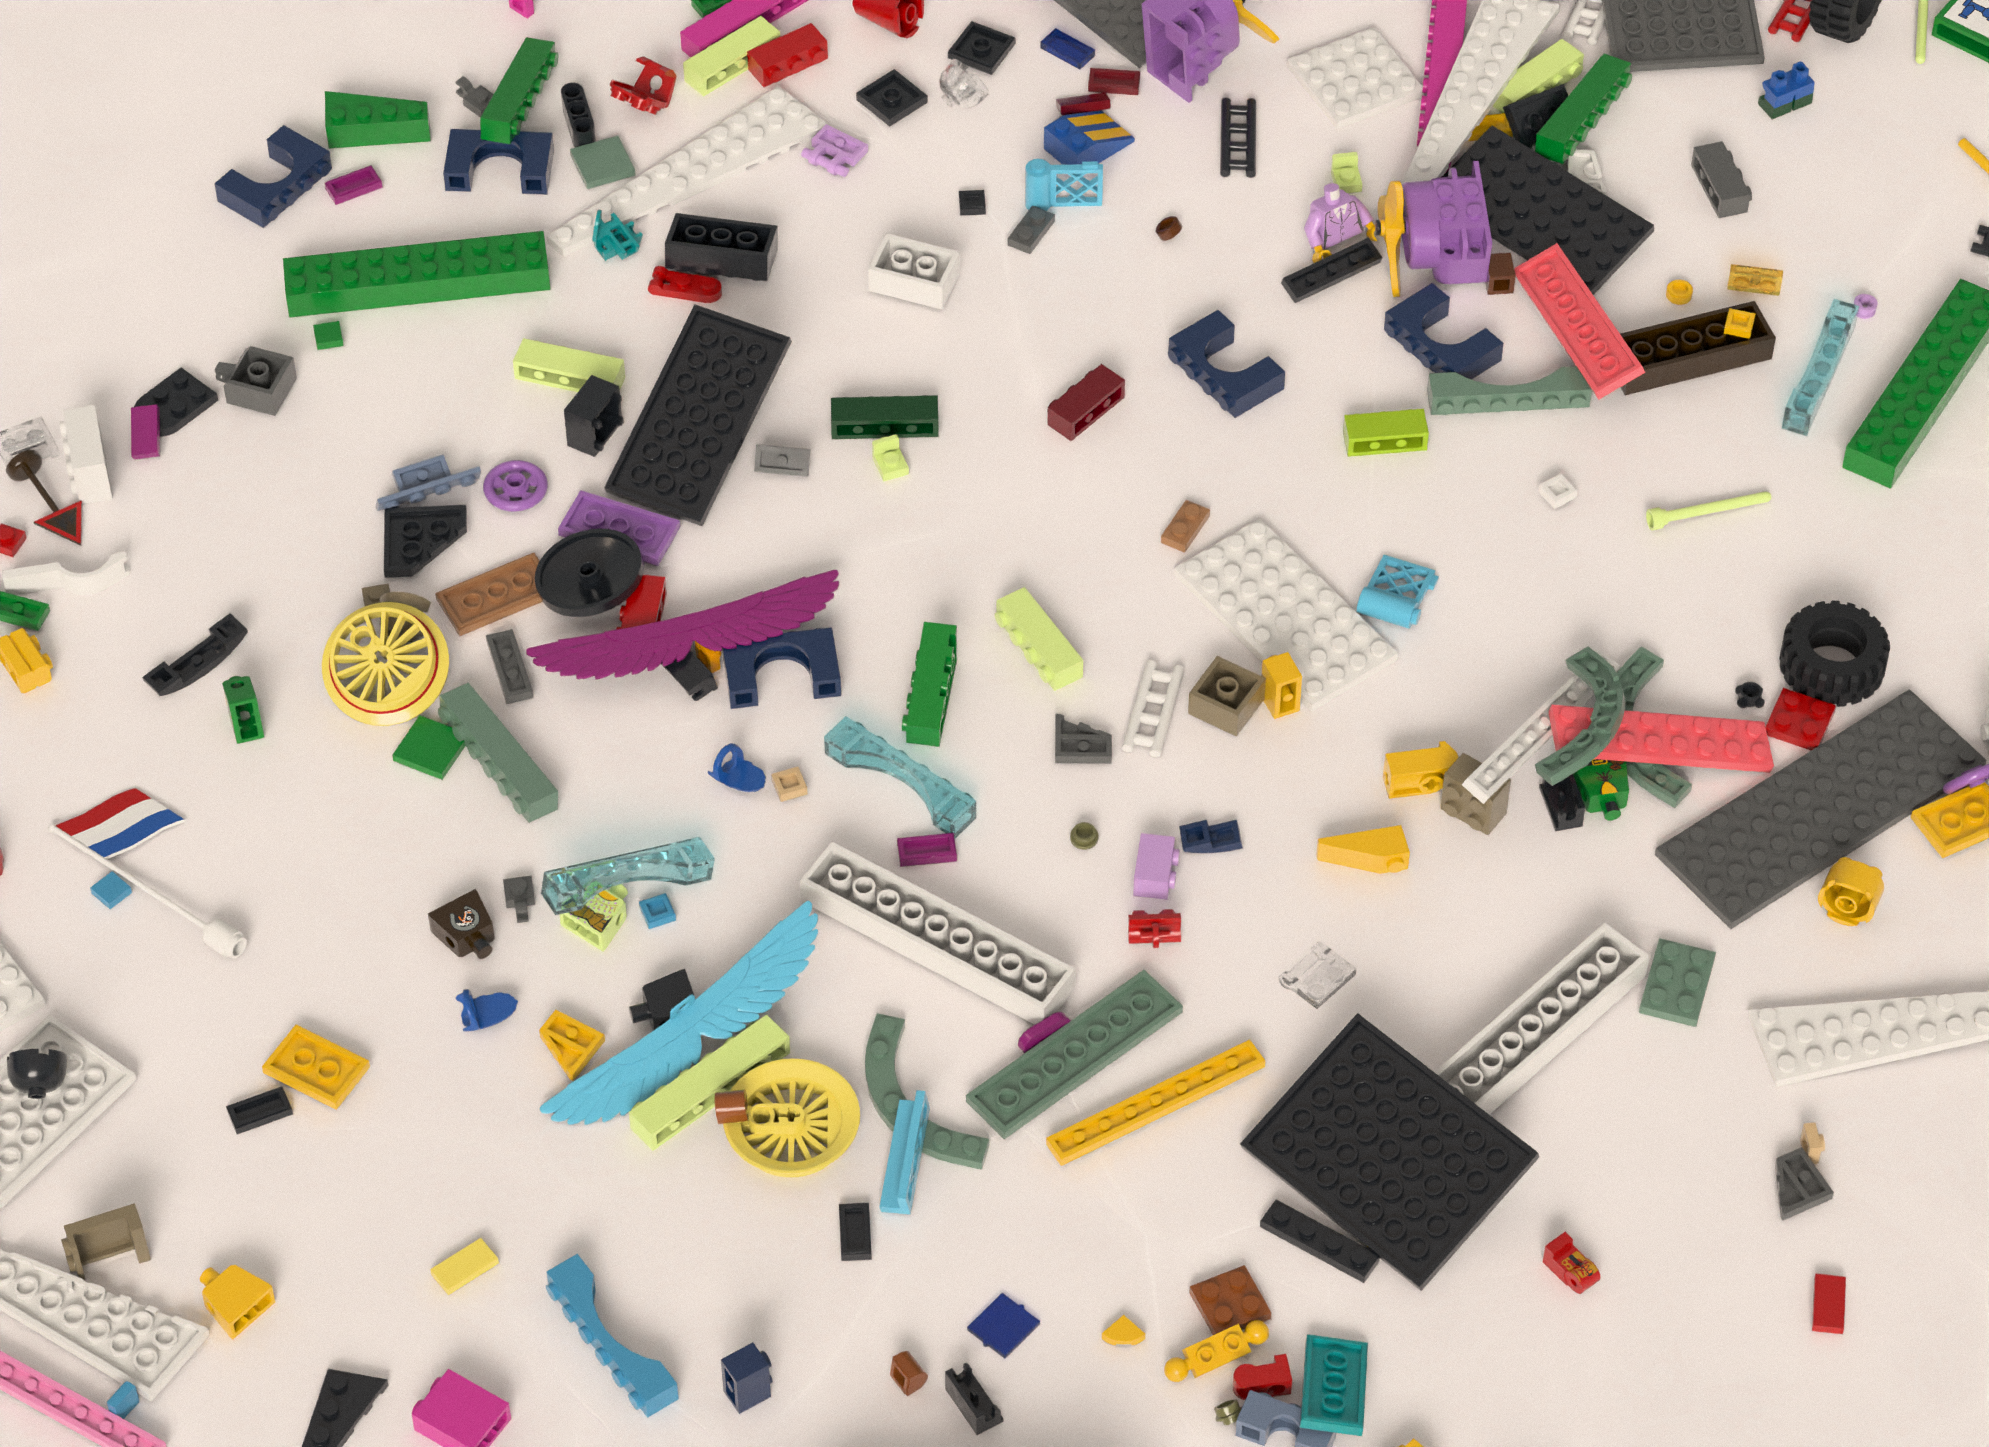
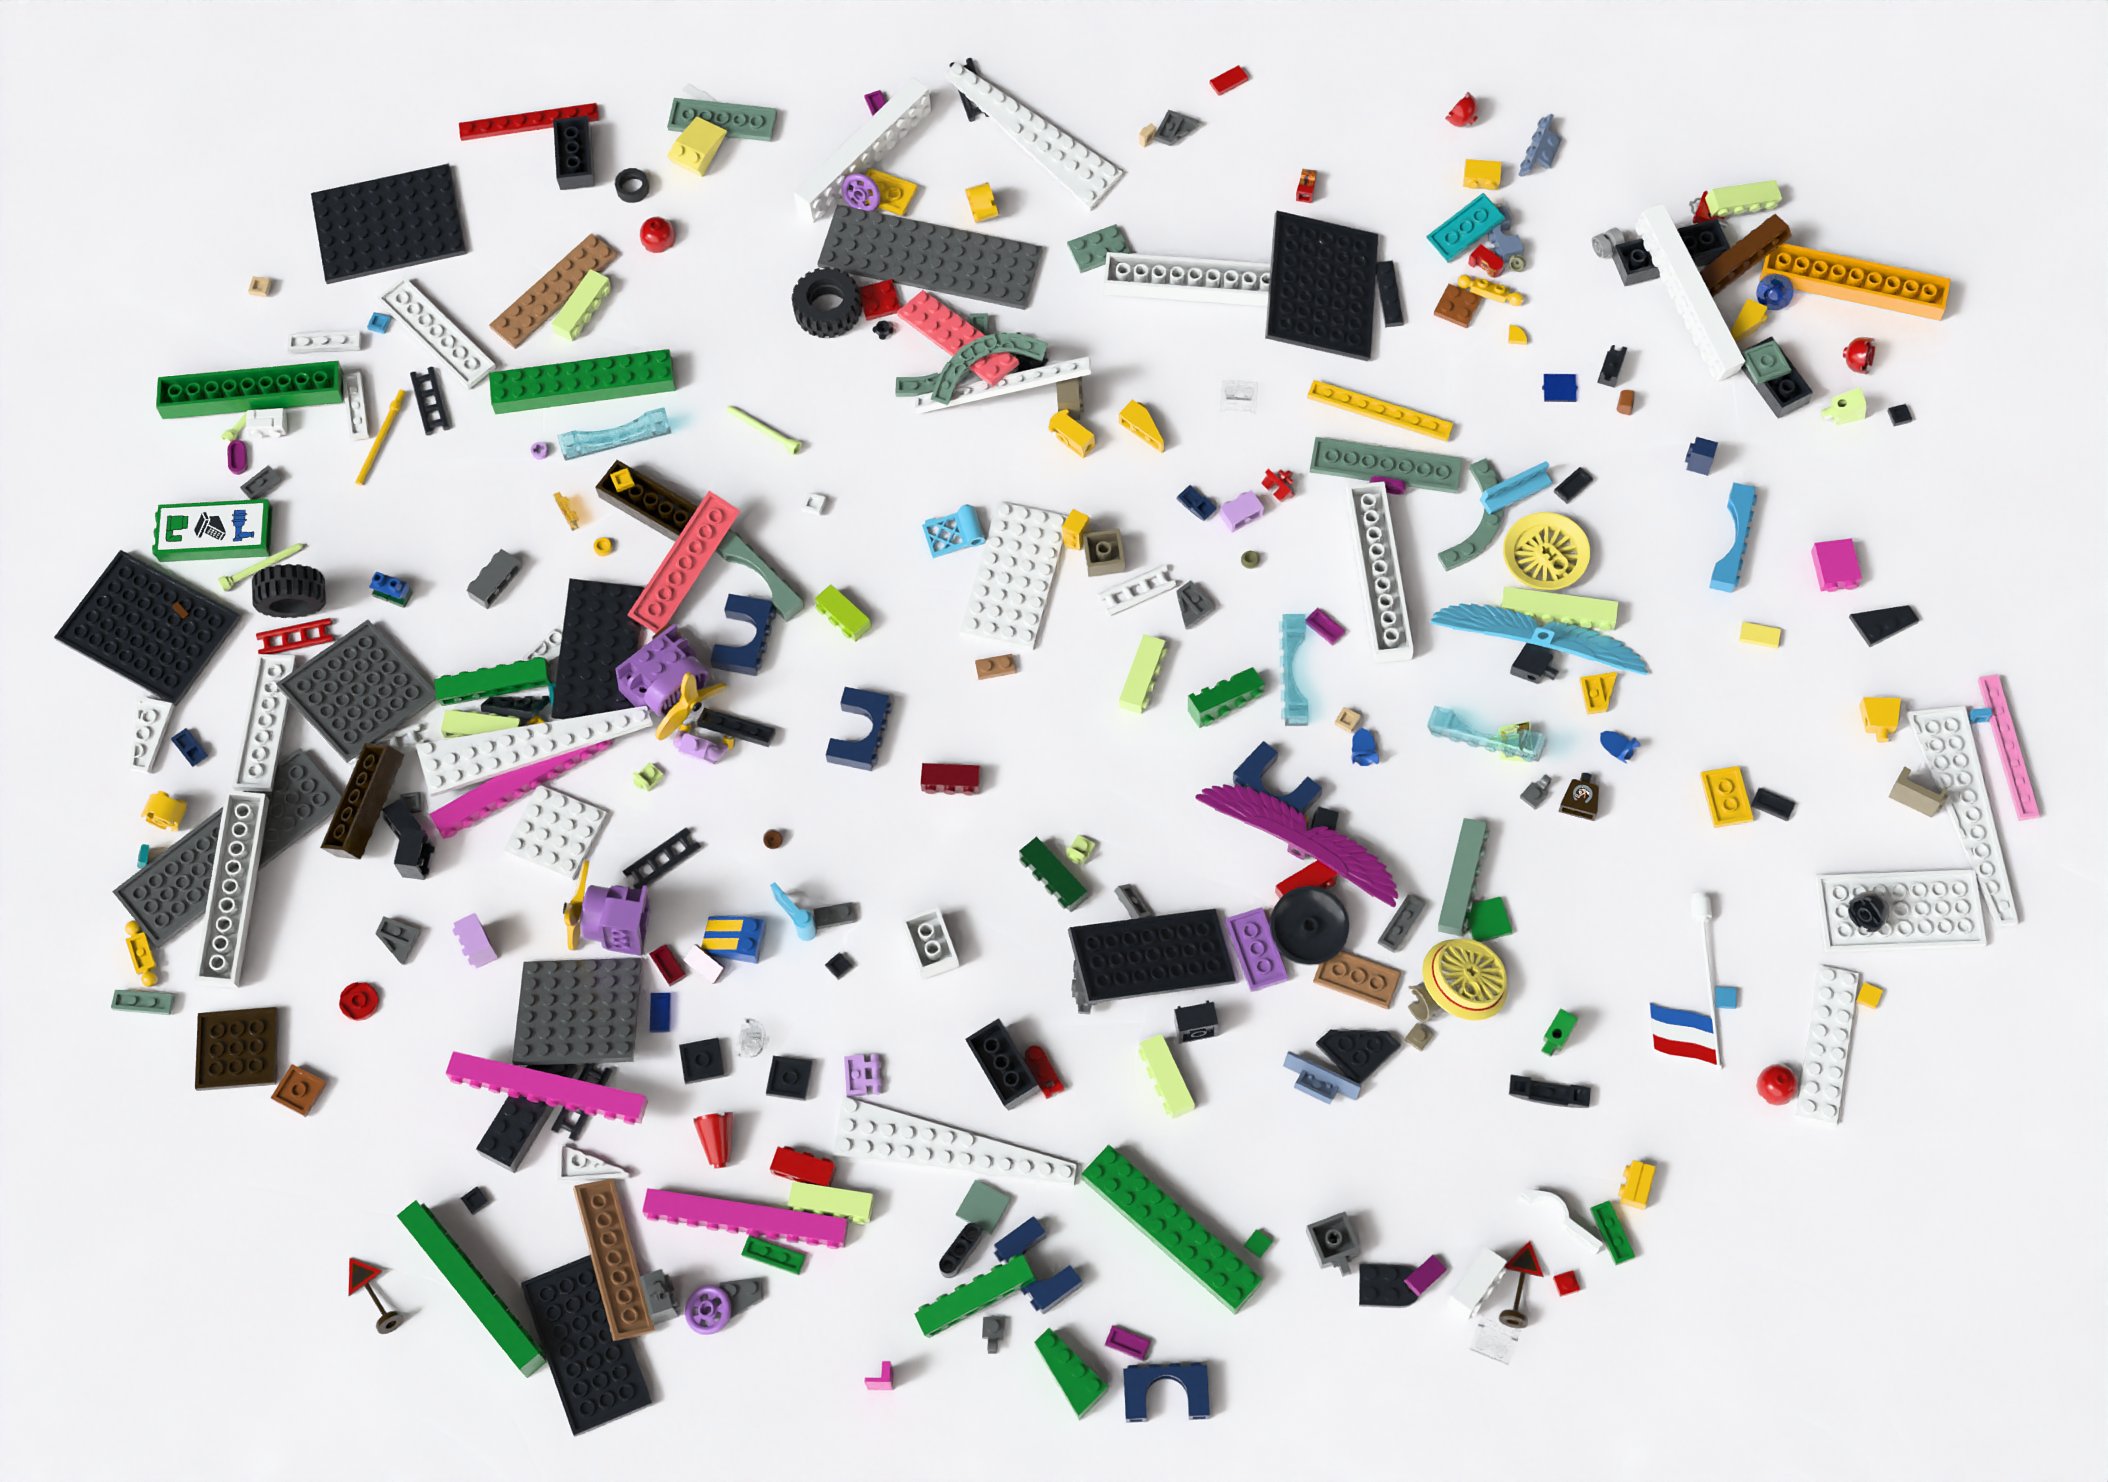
camera: 125 degrees left, 15 degrees up
medium lavender plate [483,460,548,512] -> none
teal piece [592,209,643,261] -> none
red piece [609,56,677,115] -> none
dark azure tile [639,893,676,929] -> none
dark orange brick [715,1089,748,1124] -> none

